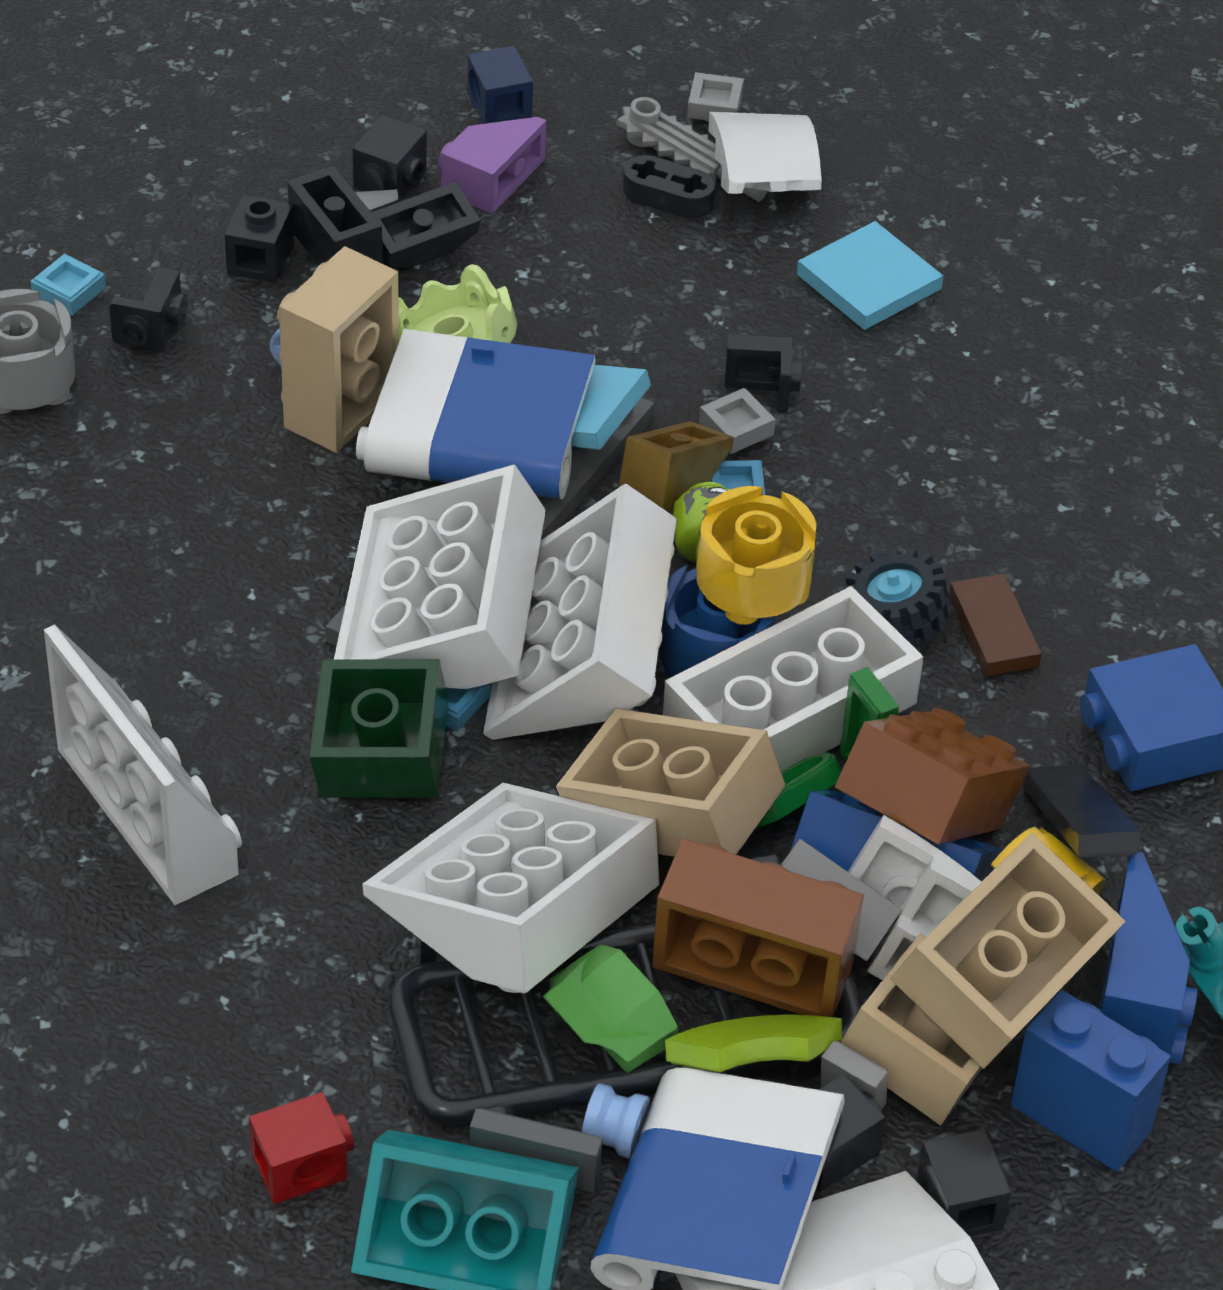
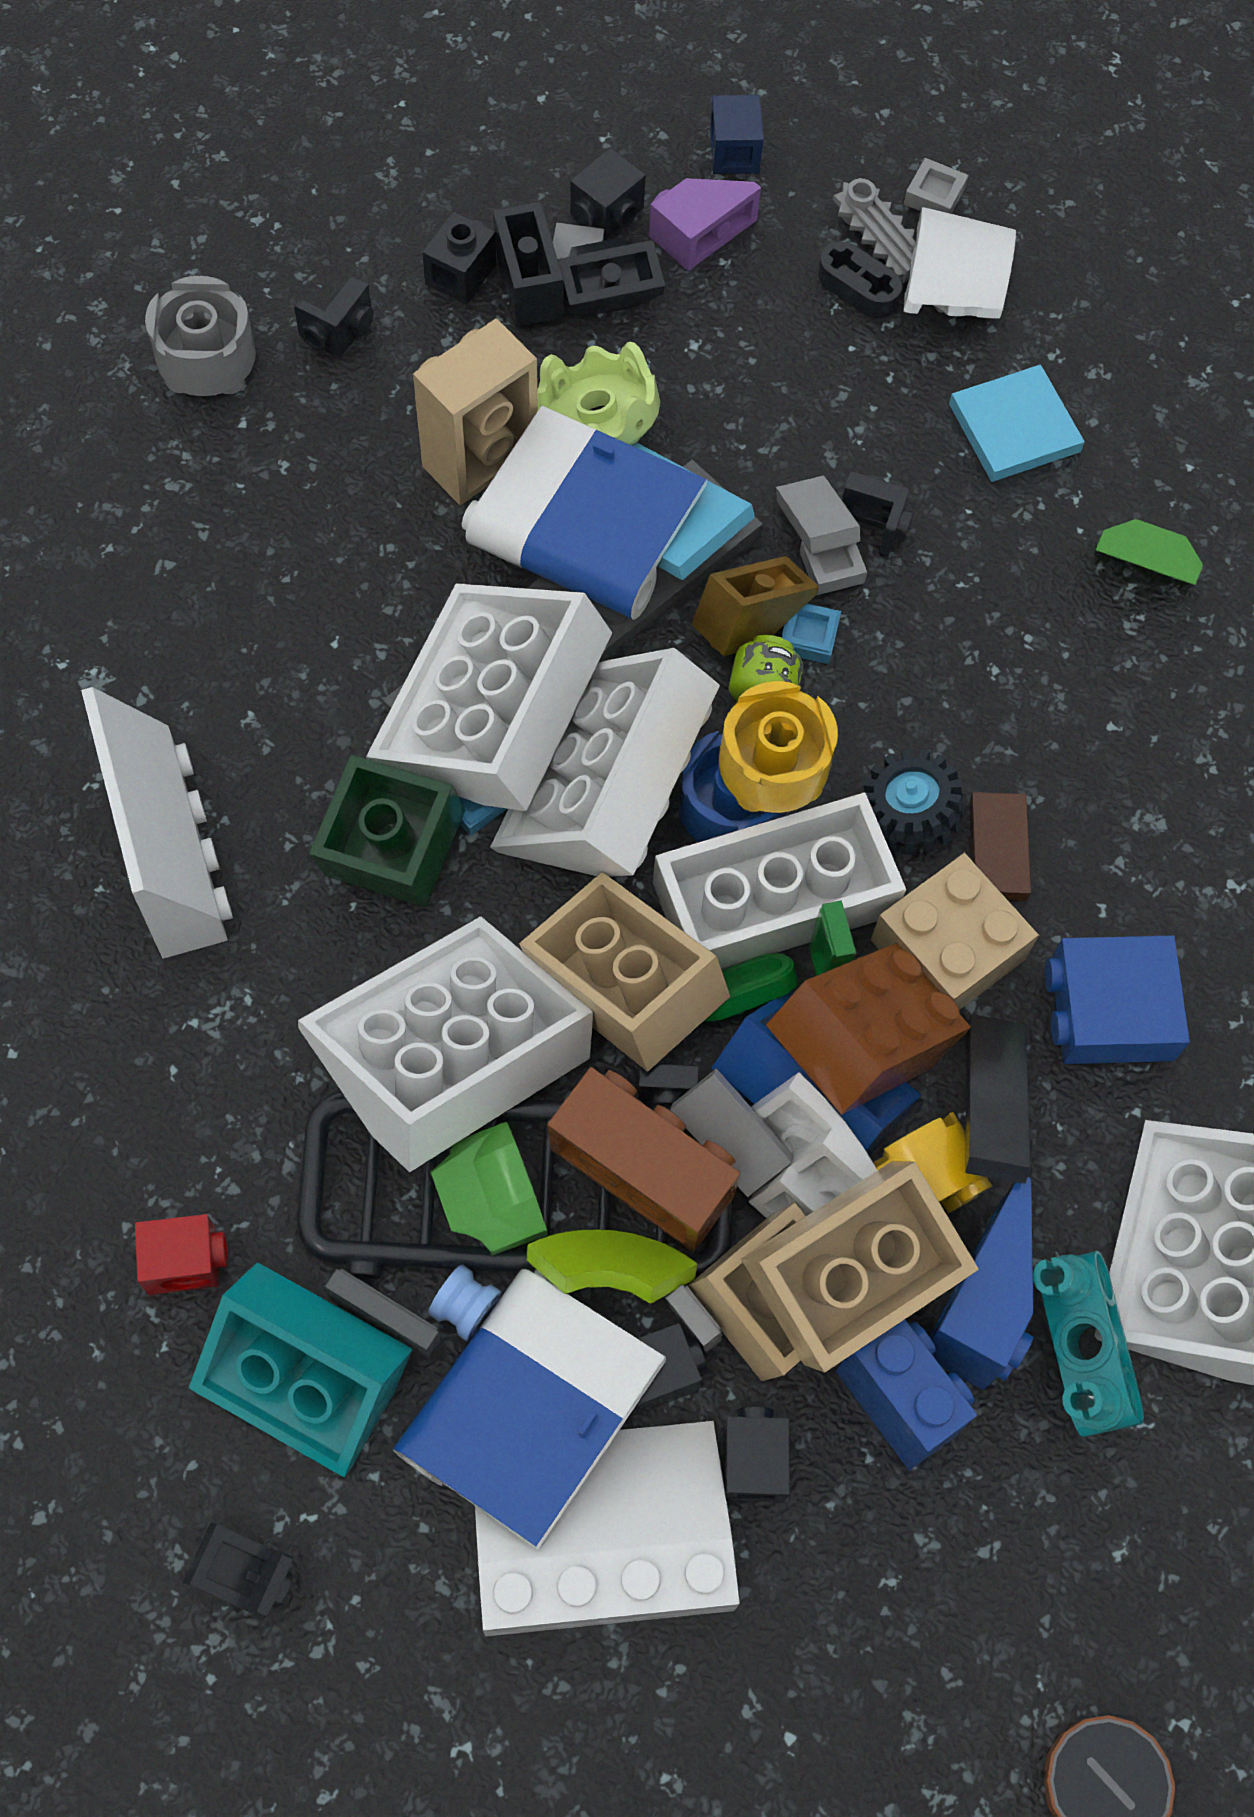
camera: 15 degrees right, 20 degrees up
medium azure tile [30,253,106,316] -> none
none -> light grey tile [776,475,860,554]
none -> tan brick [871,852,1039,1010]
none -> bright green slope [1095,519,1203,585]

